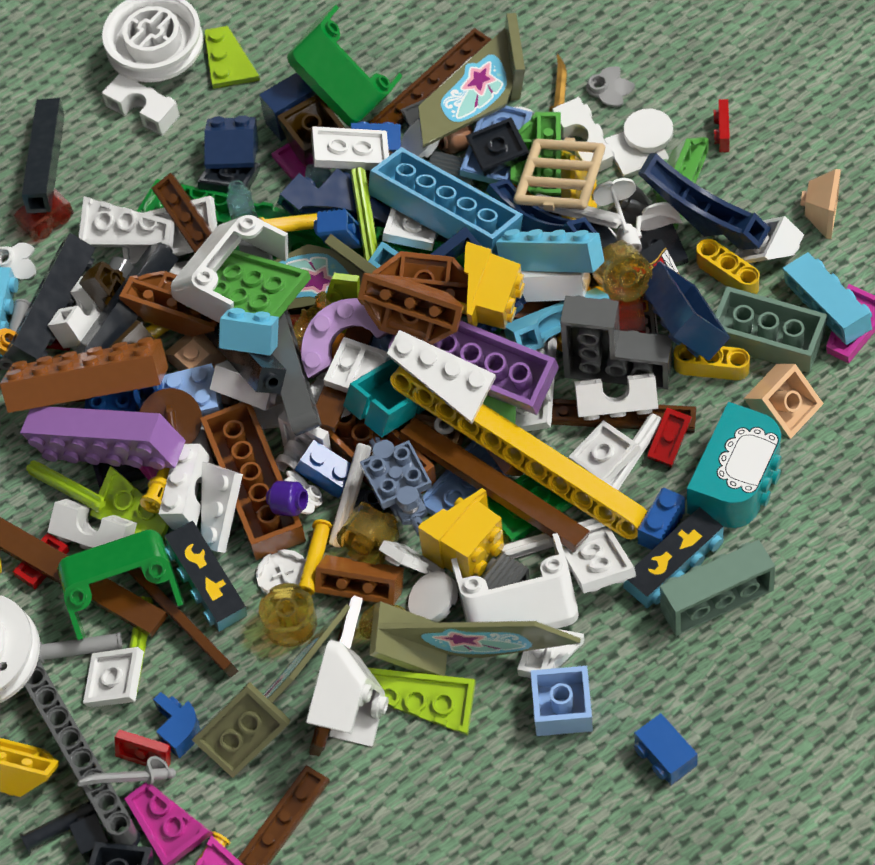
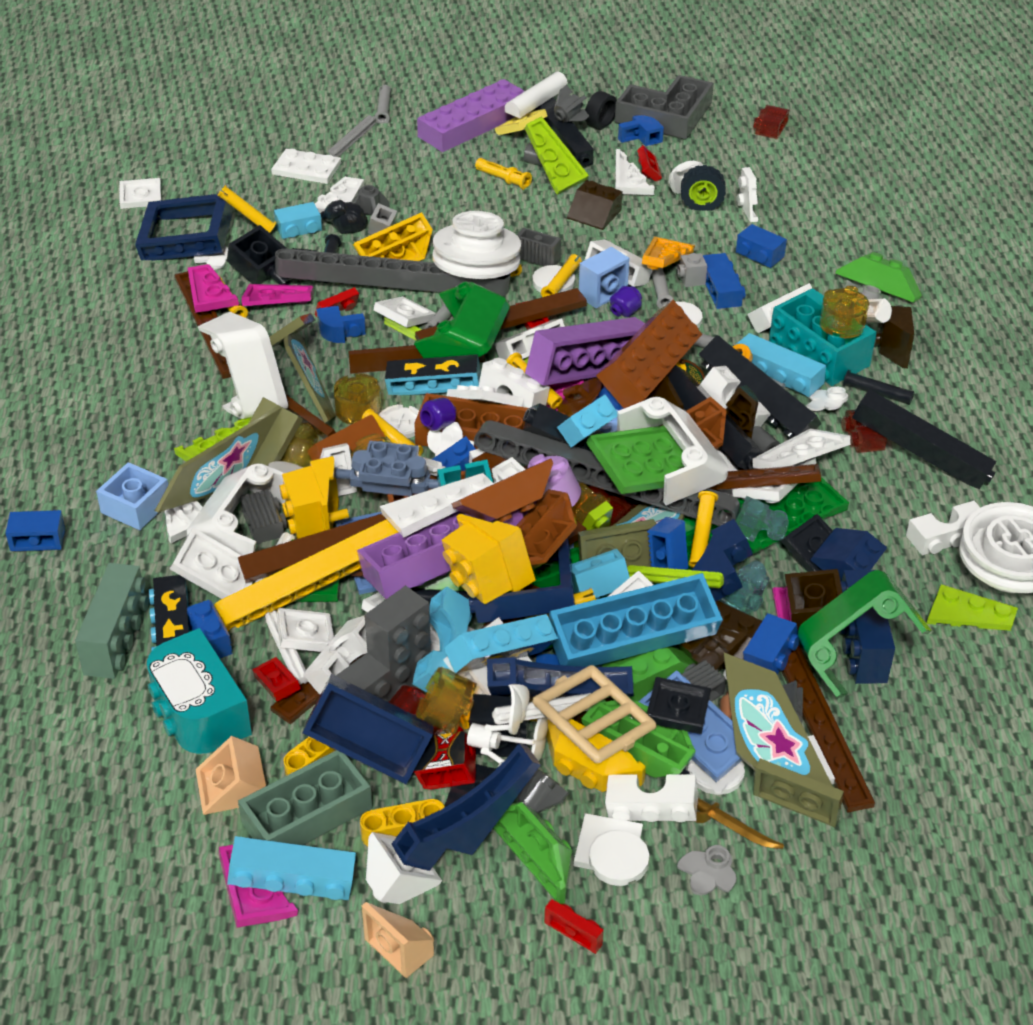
camera: 115 degrees right, 15 degrees down
light grey sword [77,756,176,786] -> none
white plate [311,127,389,170] -> none

